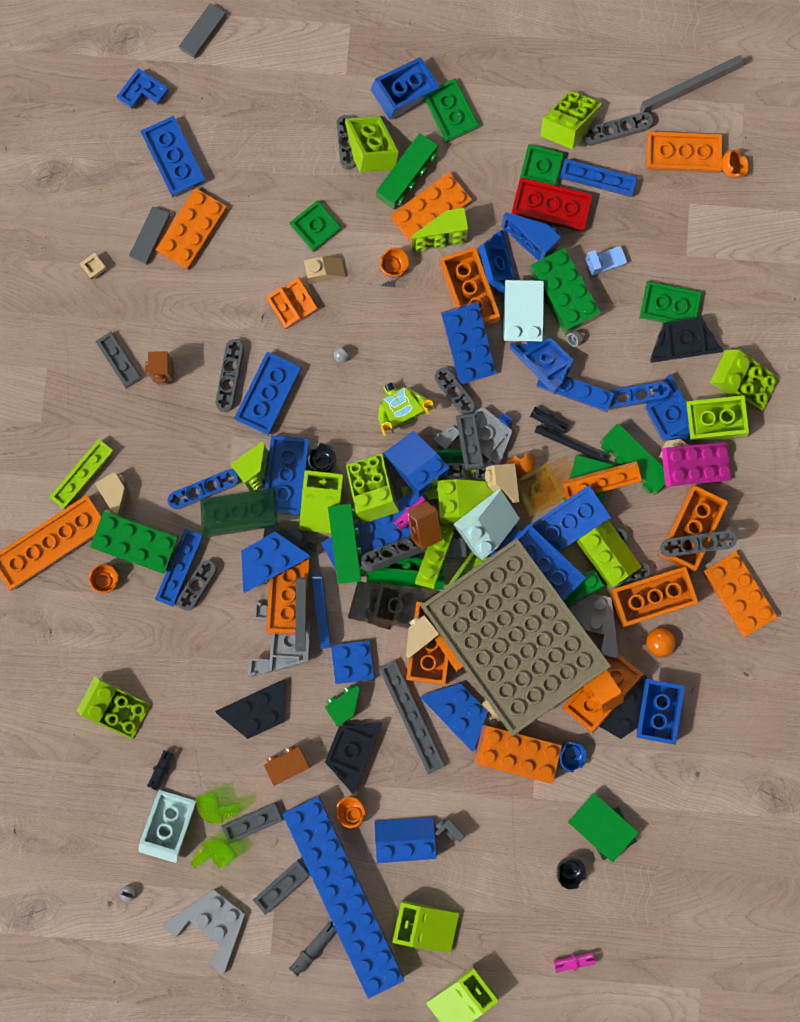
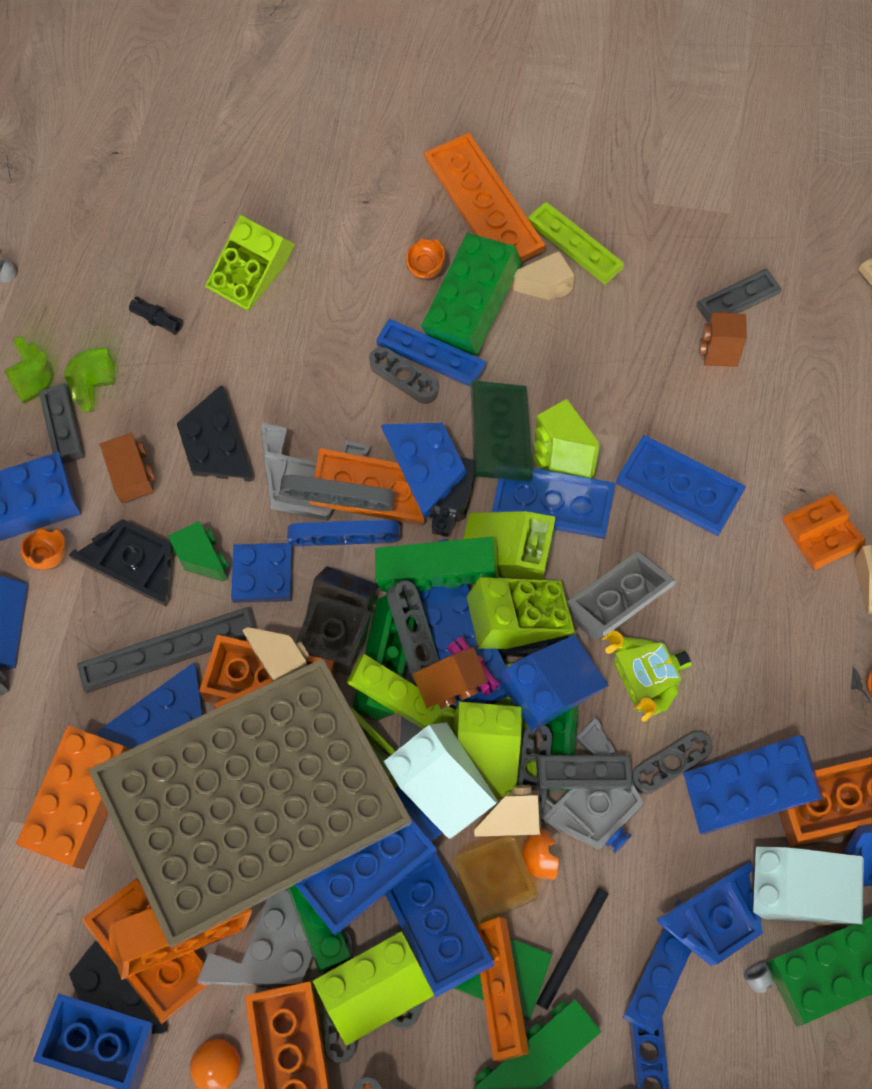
camera: 100 degrees right, 15 degrees down
light aqua slope [138,790,196,863] -> none
blue beam [167,470,239,510] -> none
dark grey beam [216,339,244,412] -> none
black hair [307,443,337,473] -> none
light grey hinge [333,347,350,363] -> none
black pin [530,406,569,435] -> none
blue hair [558,740,587,772] -> none
none -> light grey slope [567,551,676,640]

